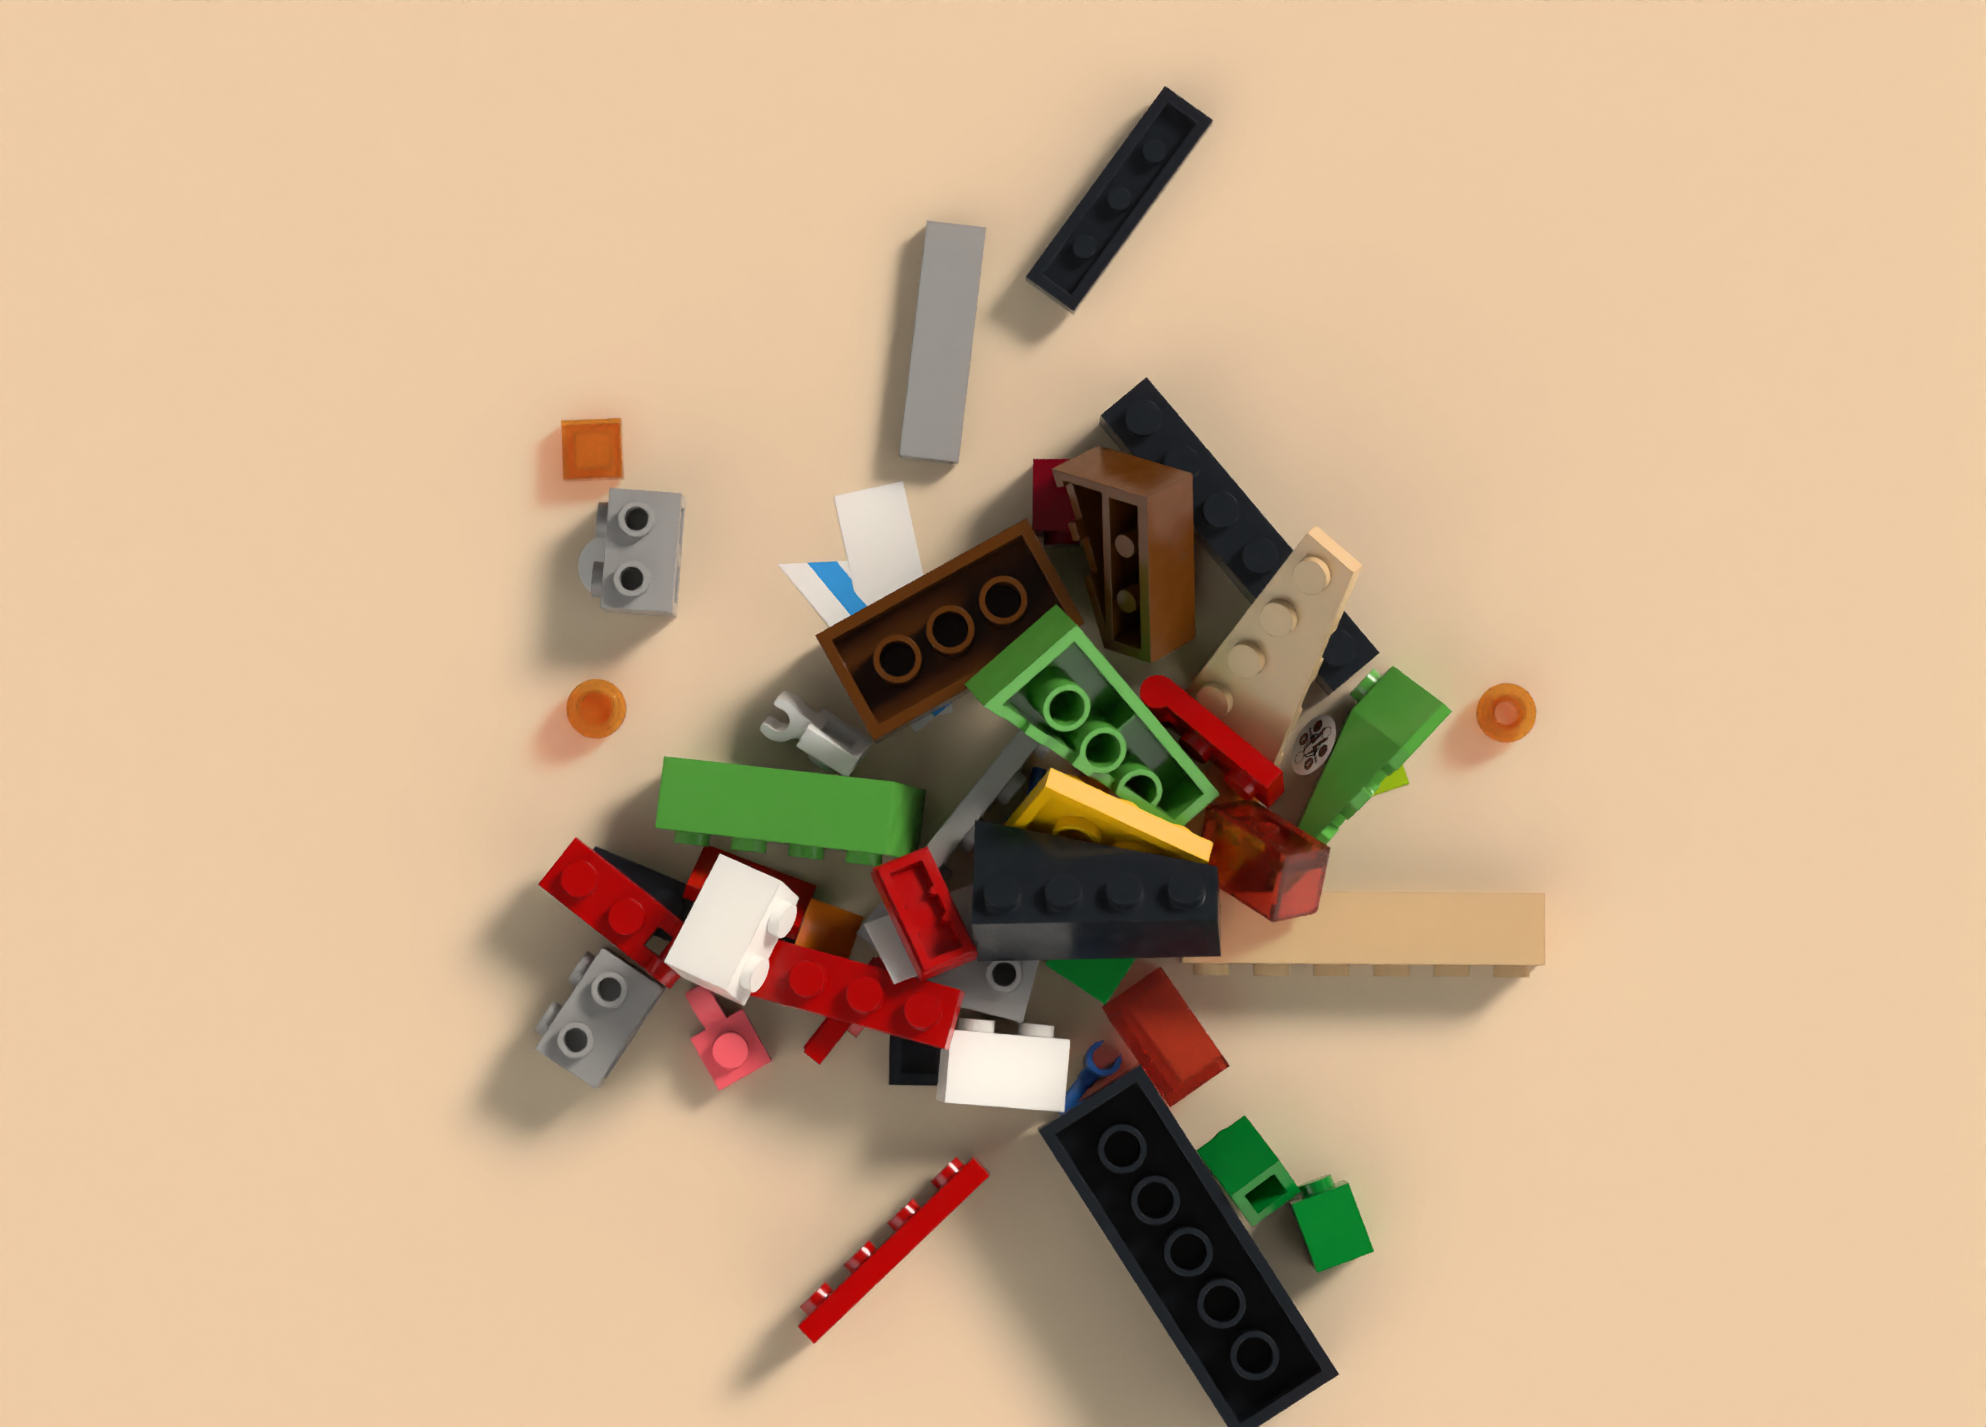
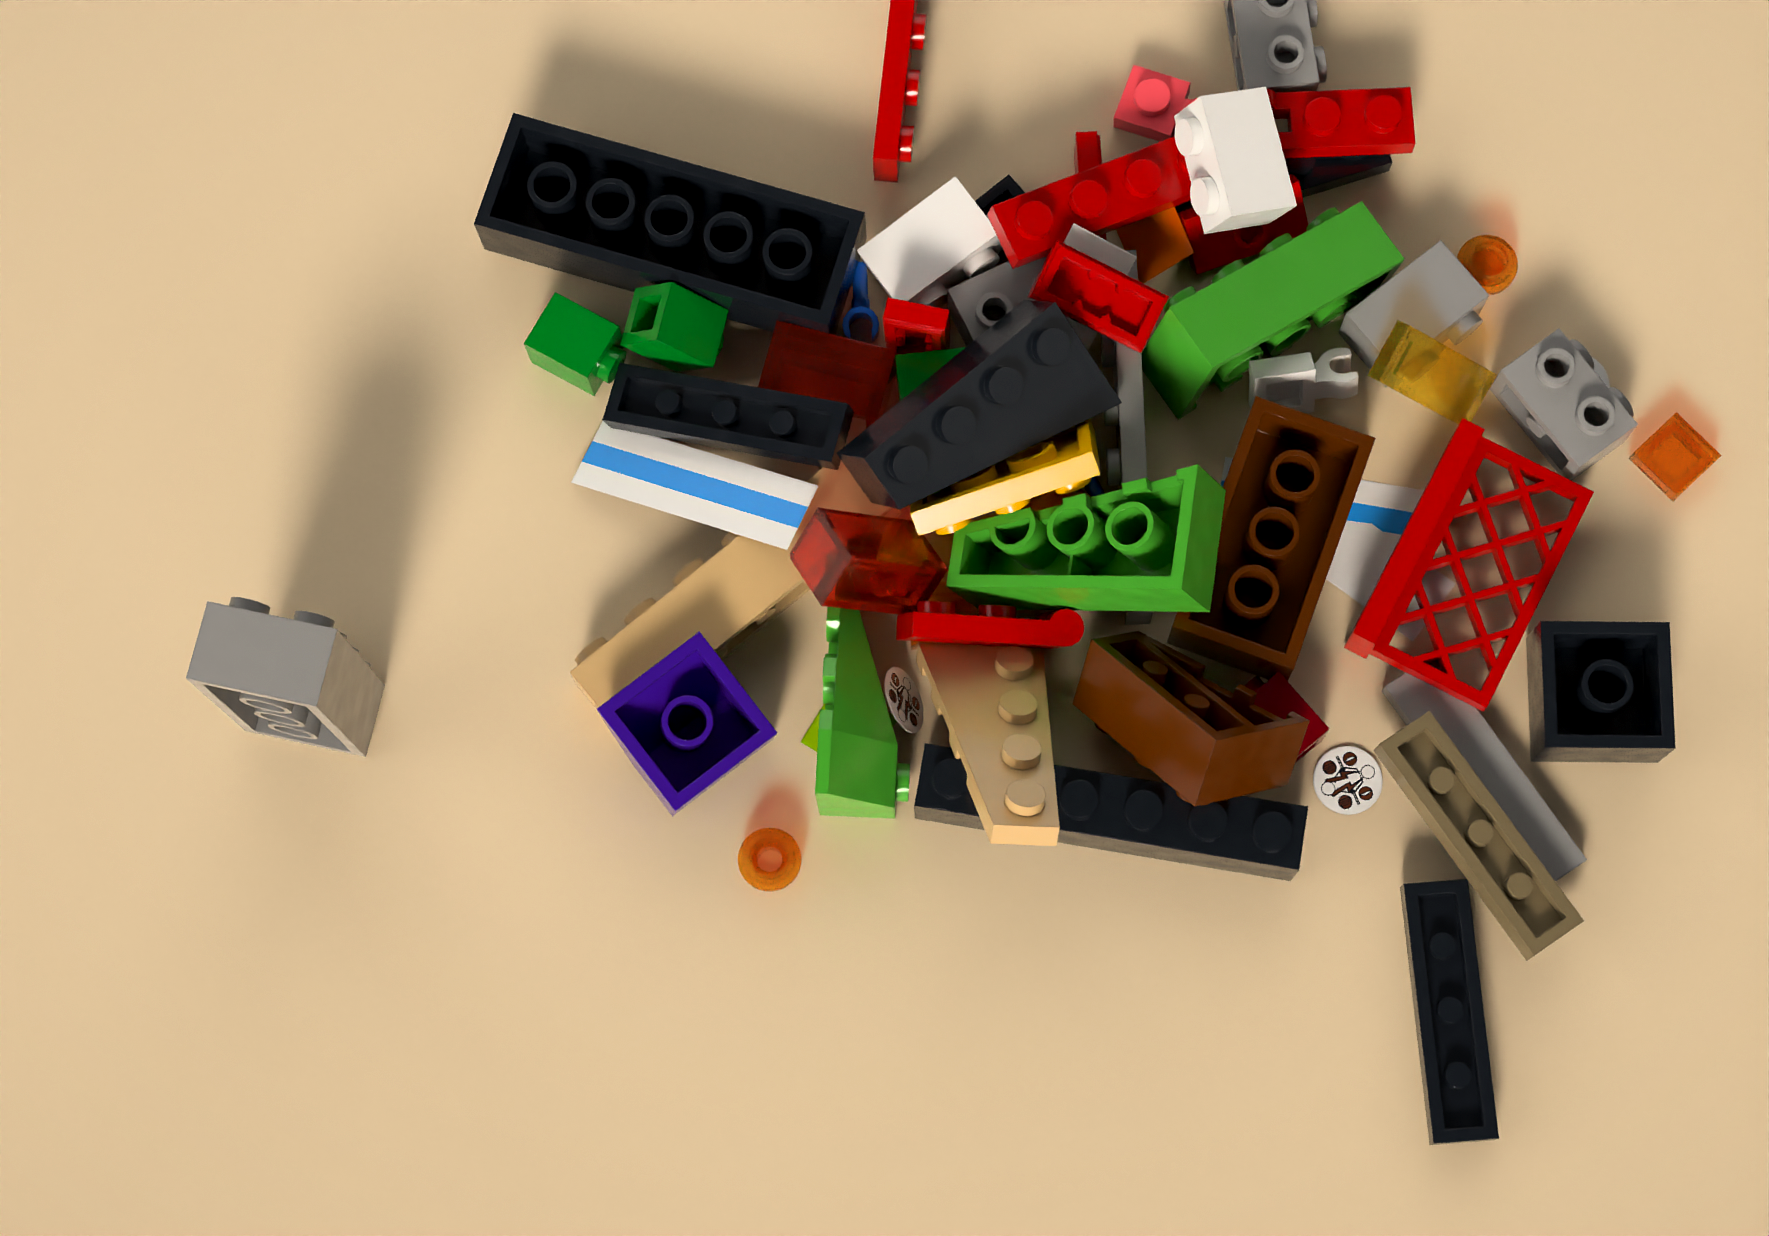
camera: 140 degrees right, 10 degrees down
none -> light grey brick [186,597,385,757]
none -> white sticker [571,421,818,550]
none -> dark purple slope [597,631,777,817]
none -> black plate [602,363,854,470]
none -> red plate [883,297,950,355]
none -> white sticker [1313,746,1383,815]
none -> light grey brick [1339,240,1489,388]
none -> red fence [1344,418,1594,712]
none -> clear yellow tile [1367,320,1497,425]
none -> dark tan plate [1373,711,1584,961]
none -> black brick [1526,621,1676,763]

